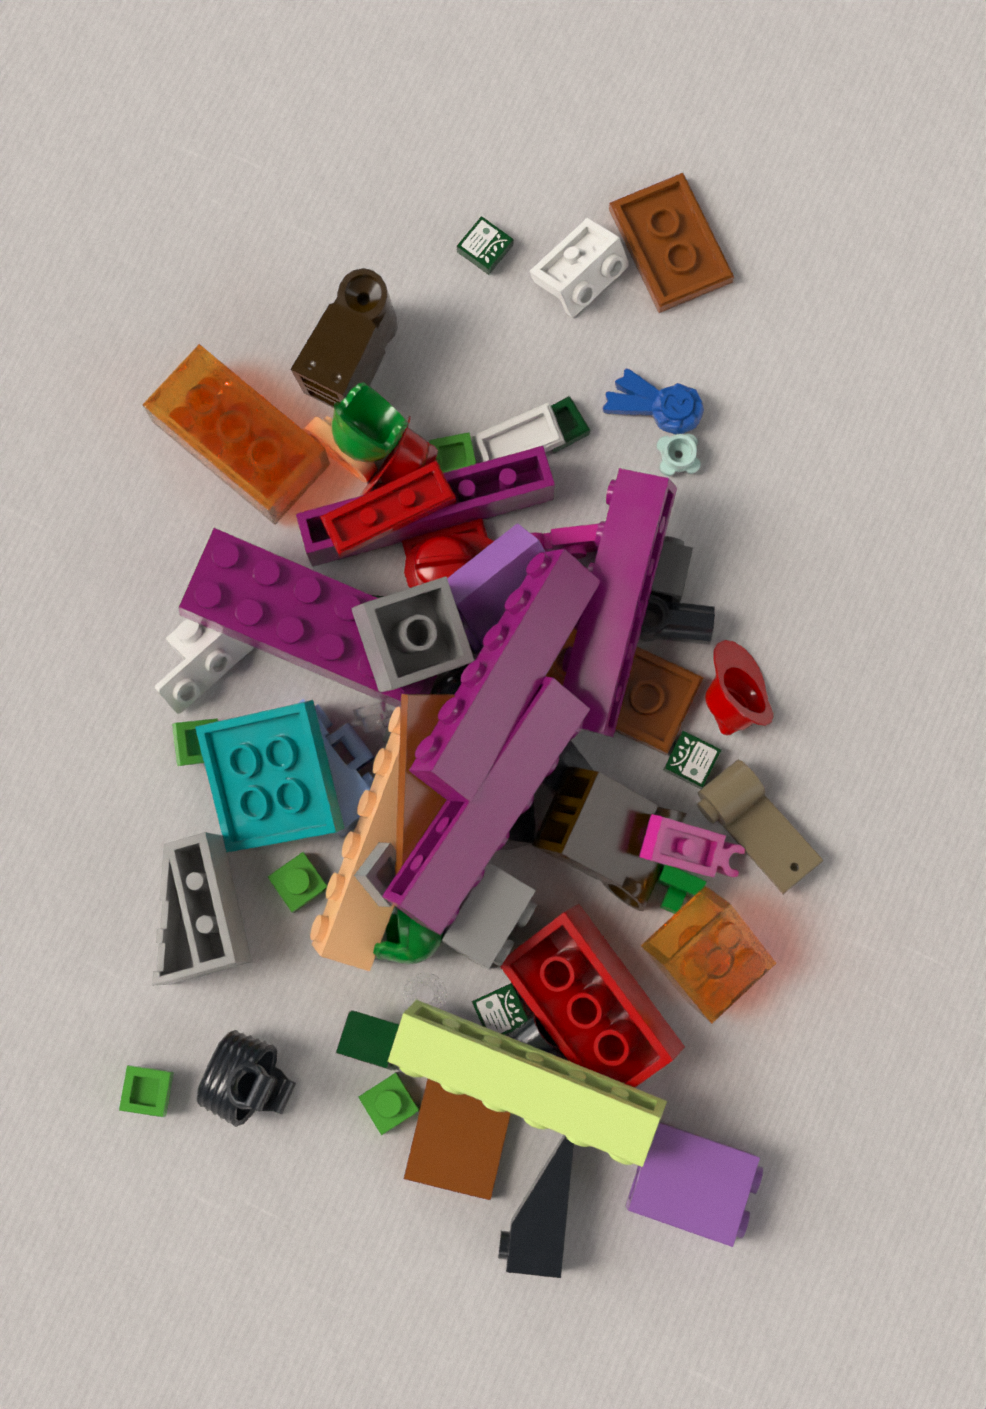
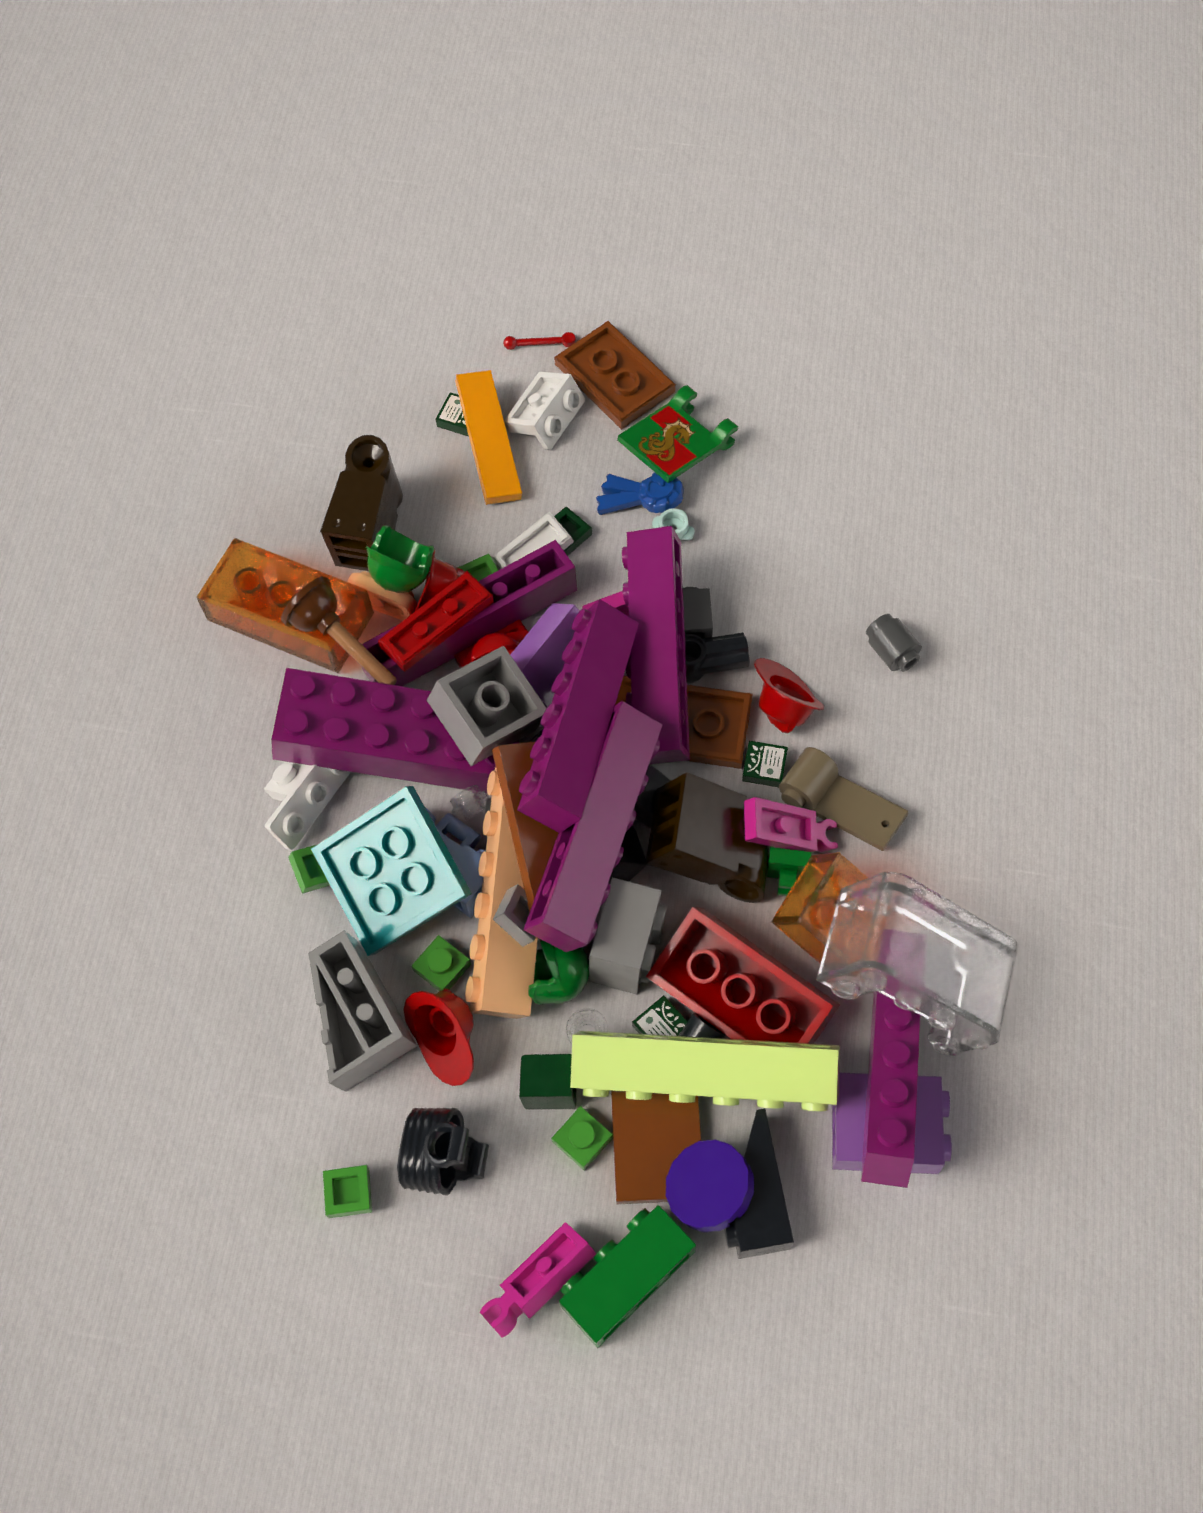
camera: 15 degrees left, 15 degrees down
none -> reddish brown piece [281,576,397,685]
none -> red piece [403,989,474,1086]
none -> light orange tile [455,370,522,505]
none -> dark pink plate [480,1222,596,1338]
none -> red hinge [503,332,576,350]
none -> green brick [559,1205,696,1349]
none -> green flag [617,385,739,483]
none -> dark purple tile [666,1139,754,1232]
none -> clear windscreen [816,872,1019,1056]
none -> magenta brick [861,930,924,1188]
none -> dark grey brick [866,614,922,672]

